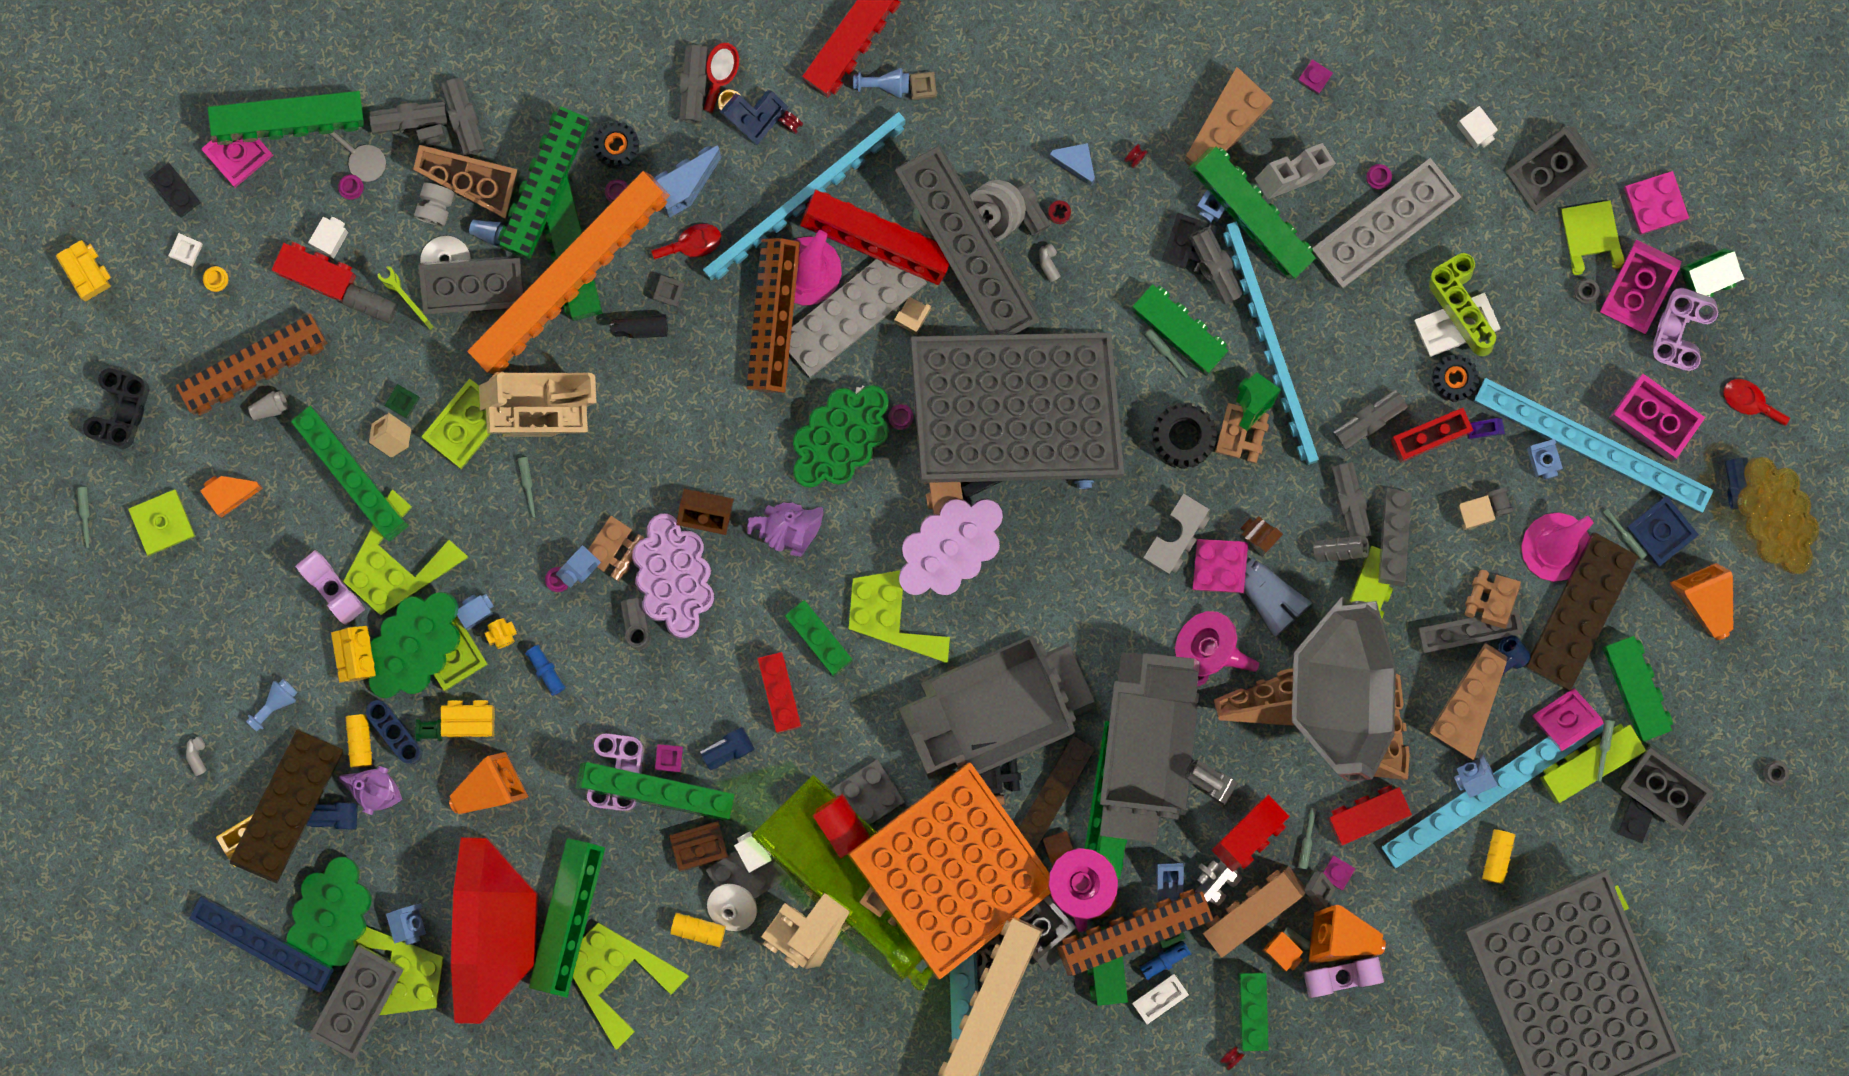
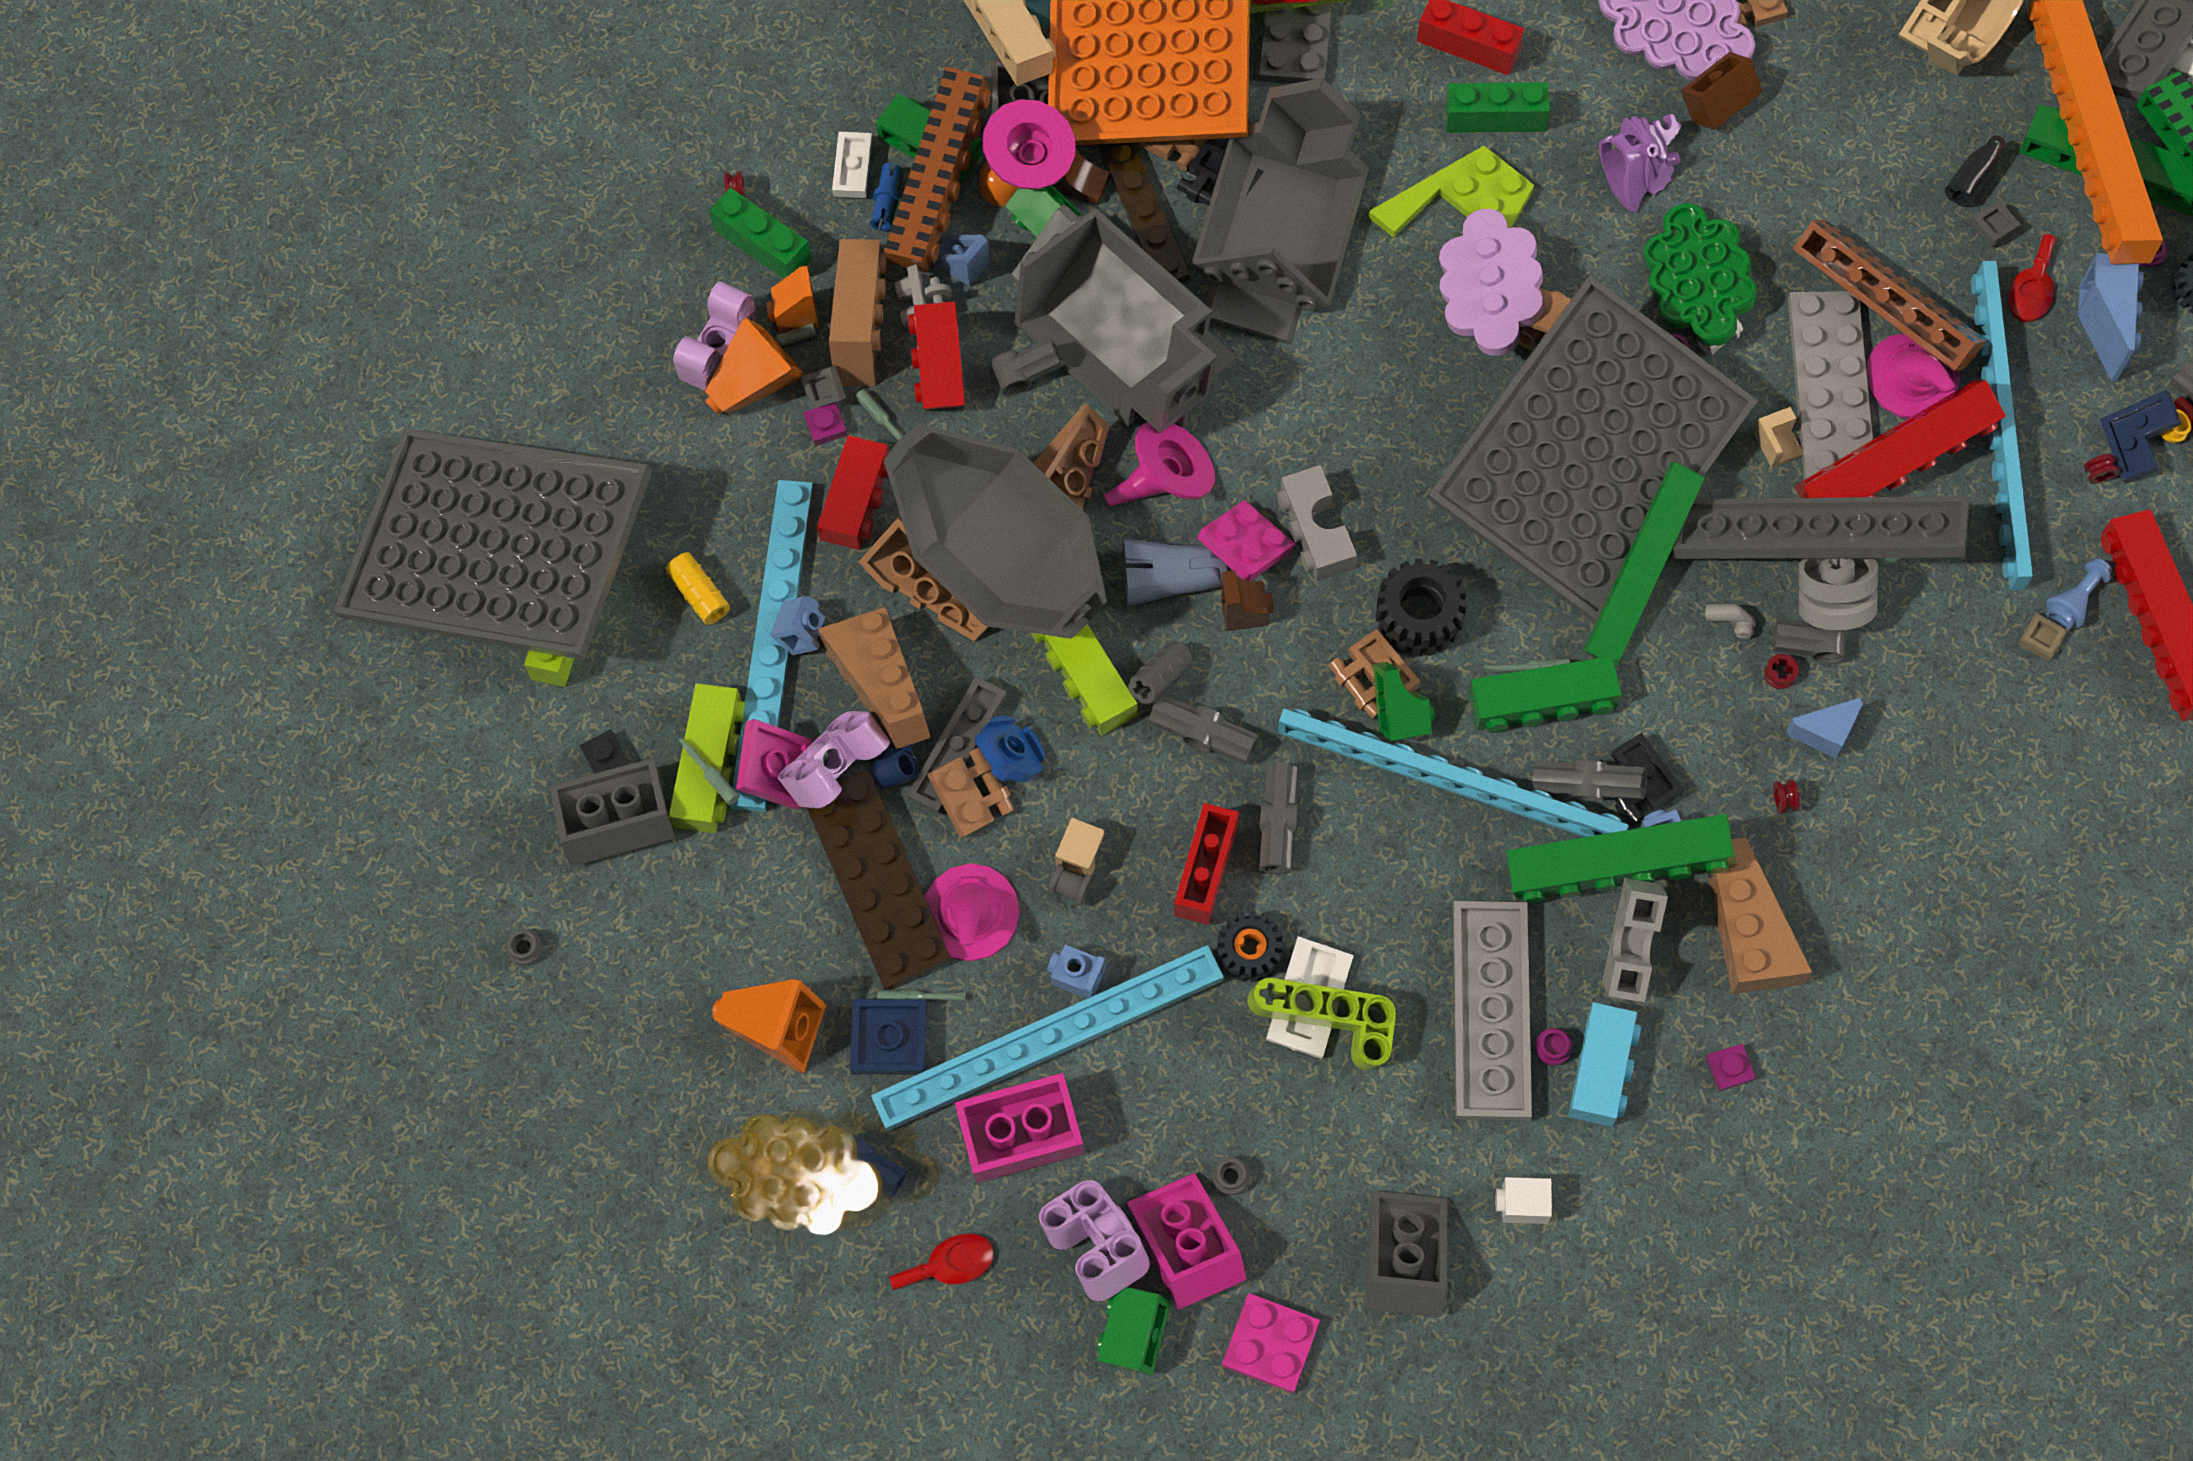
camera: 135 degrees right, 15 degrees down
dark grey plate [1378,488,1412,587] -> none
dark purple piece [1469,418,1505,439] -> none
lime flag [1561,200,1624,275] -> none
green brick [1602,636,1673,742] -> none
none -> lavender beam [778,711,890,808]
none -> blue plate [975,715,1045,782]
none -> medium azure brick [1568,1002,1641,1127]
none -> green tile [1582,462,1705,667]

